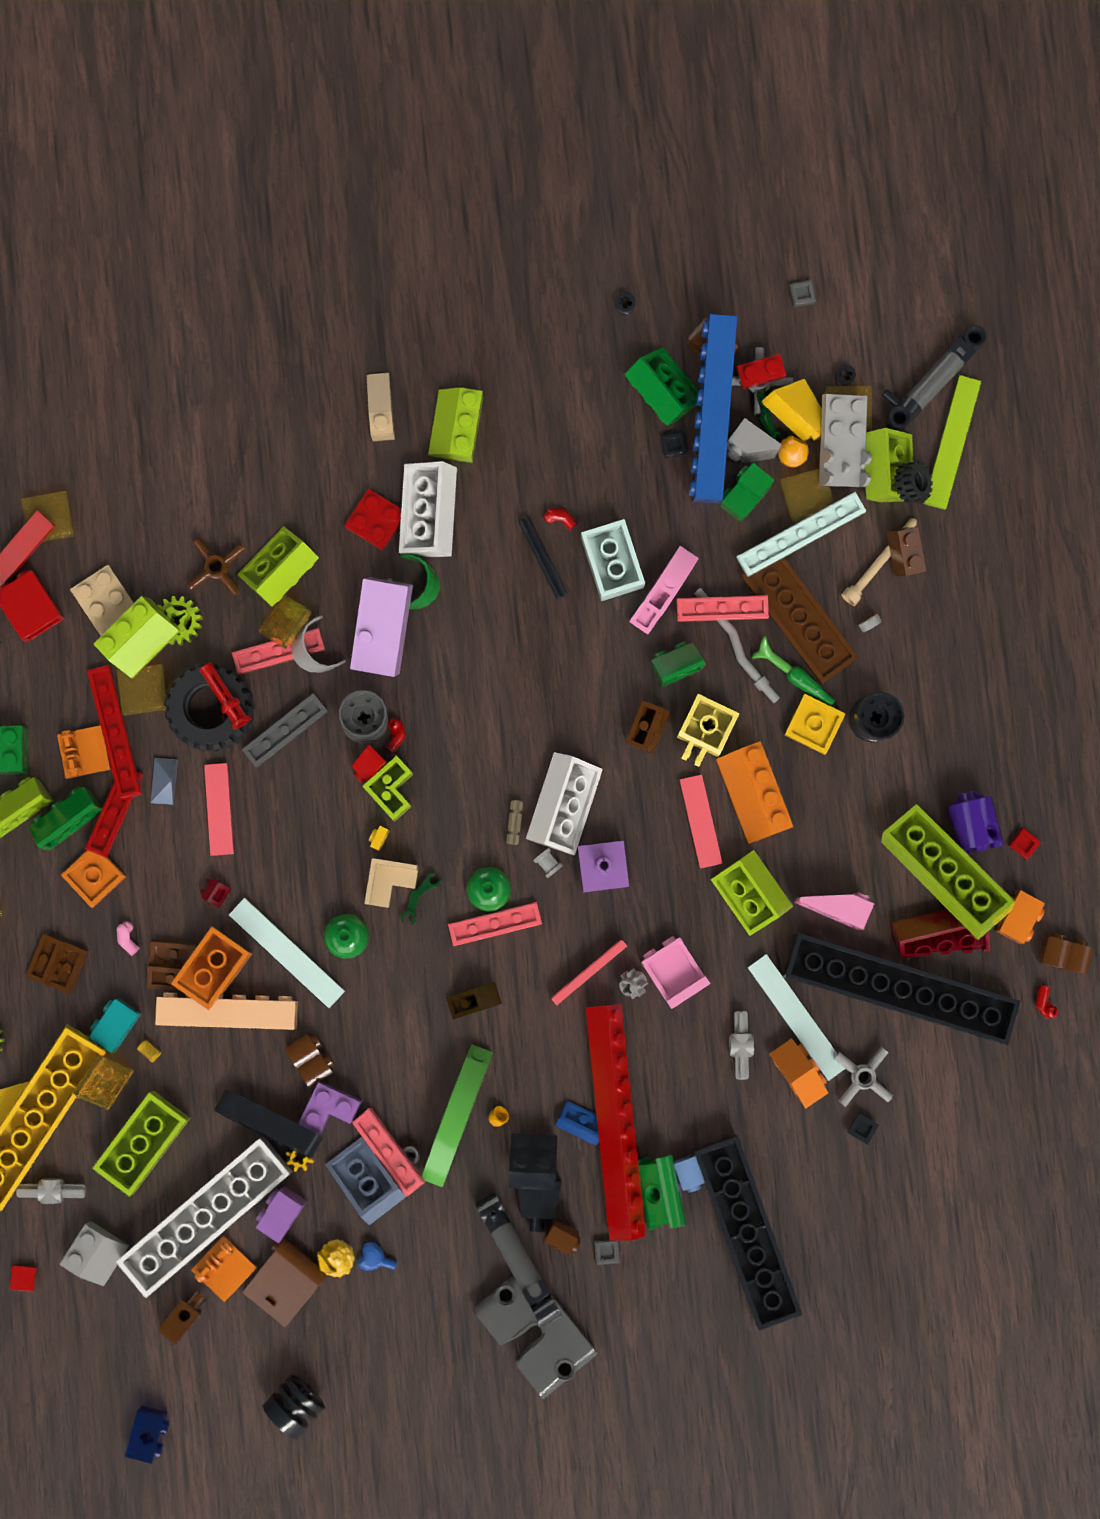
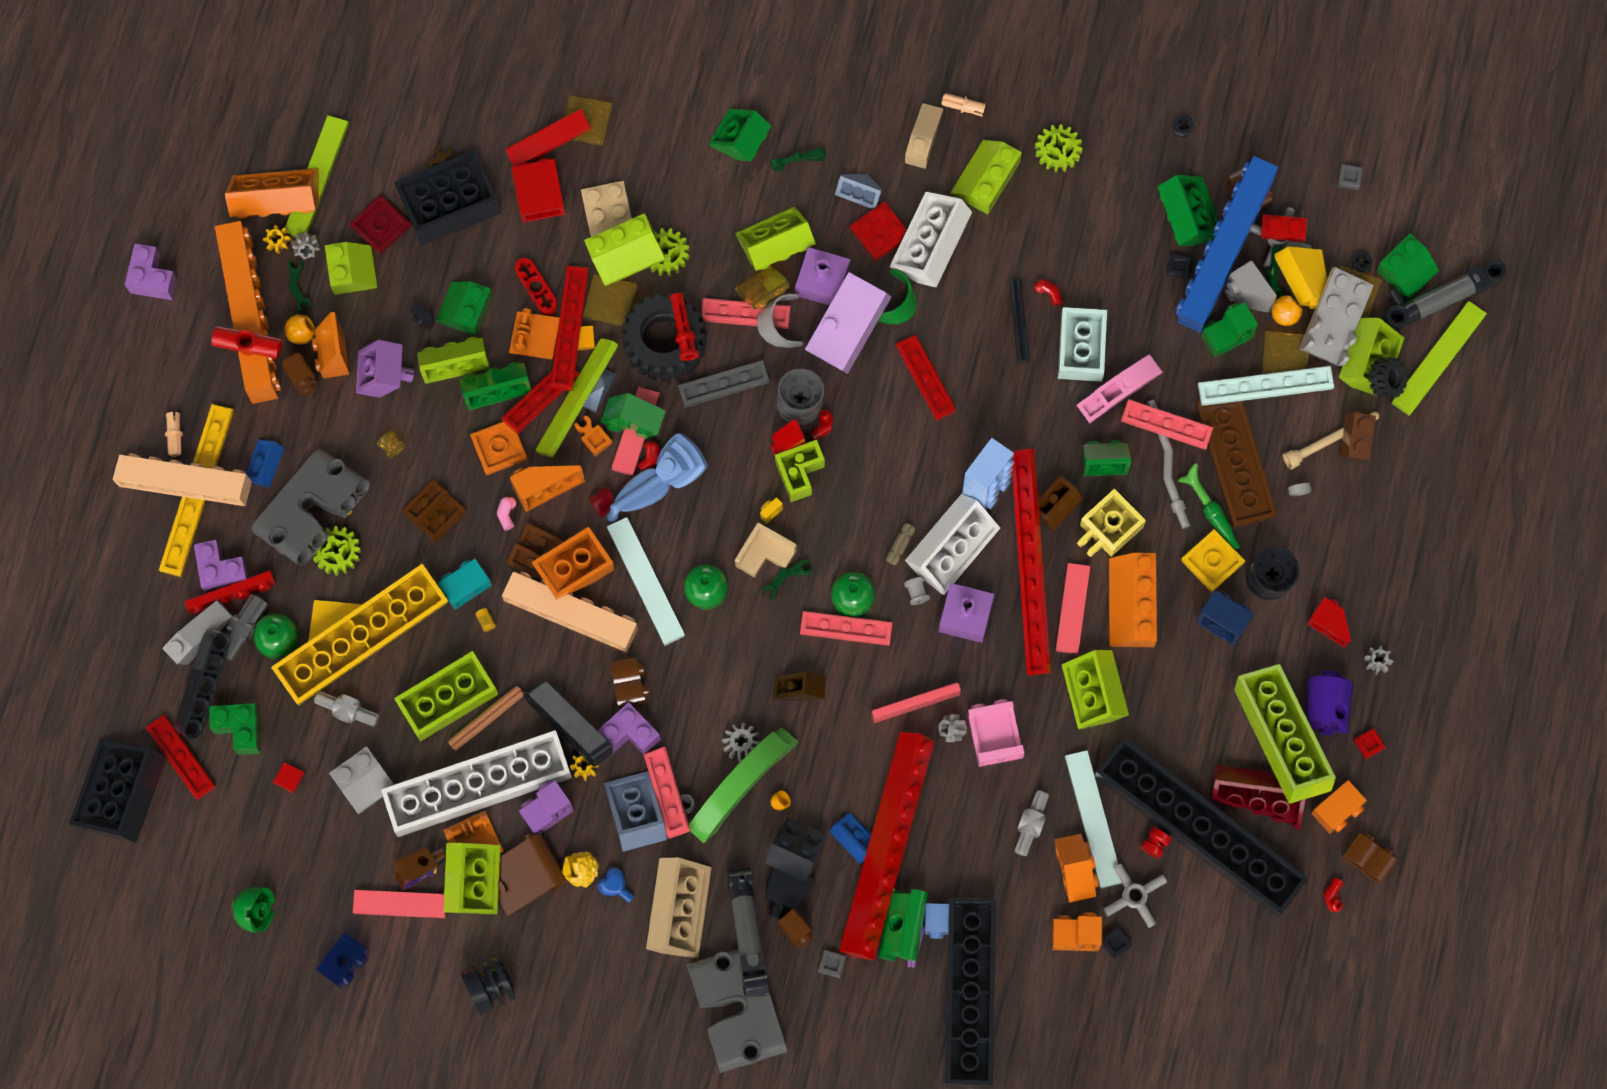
camera: 25 degrees right, 10 degrees down
clear yellow tile [73,1054,134,1110] -> none
reddish brown bar [187,538,246,597] -> none
bright pink slope [794,892,874,930] -> none
none -> green cylinder [232,886,275,933]
none -> coral tile [353,890,446,918]
none -> lime slope [443,843,500,914]
none -> nougat axle [448,686,524,751]
none -> orange slope [510,465,585,512]
none -> red beam [515,258,557,316]
none -> lime tile [535,338,618,458]
none -> orange plate [574,416,613,457]
none -> light orange tile [578,326,595,350]
none -> green brick [601,393,666,439]
none -> medium blue piece [607,433,708,522]
none -> red arm [637,440,660,472]
none -> tan slope [646,857,712,958]
none -> green slope [708,108,771,161]
none -> light grey gear [722,723,760,762]
none -> dark green piece [770,148,827,172]
none -> medium lavender brick [795,247,850,306]
none -> sand blue slope [835,174,882,209]
none -> red tile [896,334,956,421]
none -> light nougat axle [942,93,986,117]
none -> light blue brick [962,438,1014,510]
none -> red plate [1012,449,1051,676]
none -> lime gear [1035,124,1082,172]
none -> orange brick [1052,912,1102,951]
none -> red wheel [1140,827,1172,859]
none -> dark blue brick [1196,590,1254,647]
none -> red slope [1307,597,1351,649]
none -> light grey gear [1364,645,1393,675]
none -> green slope [1376,233,1439,301]

